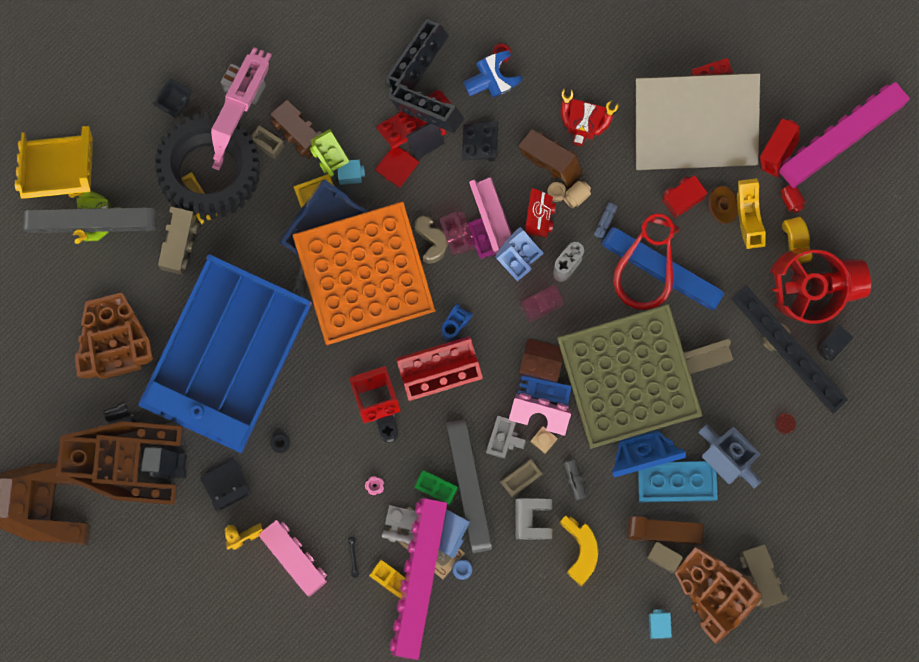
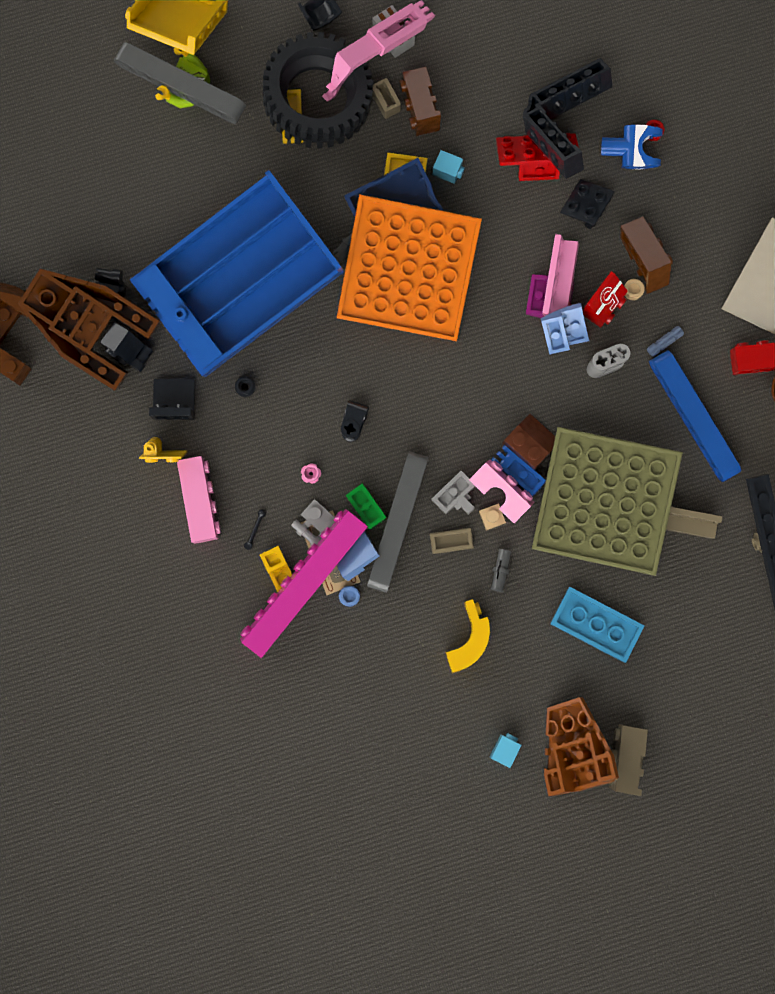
camera: 30 degrees right, 5 degrees up
dark orange wedge [75,292,153,379] -> none
dark tan wedge [158,207,199,275] -> none
lime bracket [310,129,350,177] -> none
red window [349,366,401,423] -> none
red piece [375,147,419,188] -> none
red brick [396,336,483,401] -> none
black piece [406,123,445,160] -> none
dark tan animal [415,216,448,264] -> none
clear pink brick [439,212,477,255] -> none
blue piece [442,303,473,341] -> none
light grey connector [515,499,553,540] -> none
clear pink brick [520,285,564,323] -> none
red torso [560,89,619,146] -> none
tan brick [563,181,591,209] -> none
blue wing [612,430,686,477] -> none
red animal [613,213,680,310] -> none
reddish brown beam [627,517,704,545] -> none
dark tan piece [647,542,683,573] -> none
sand blue brick [699,424,763,489] -> none
clear red tile [775,414,796,434] -> none

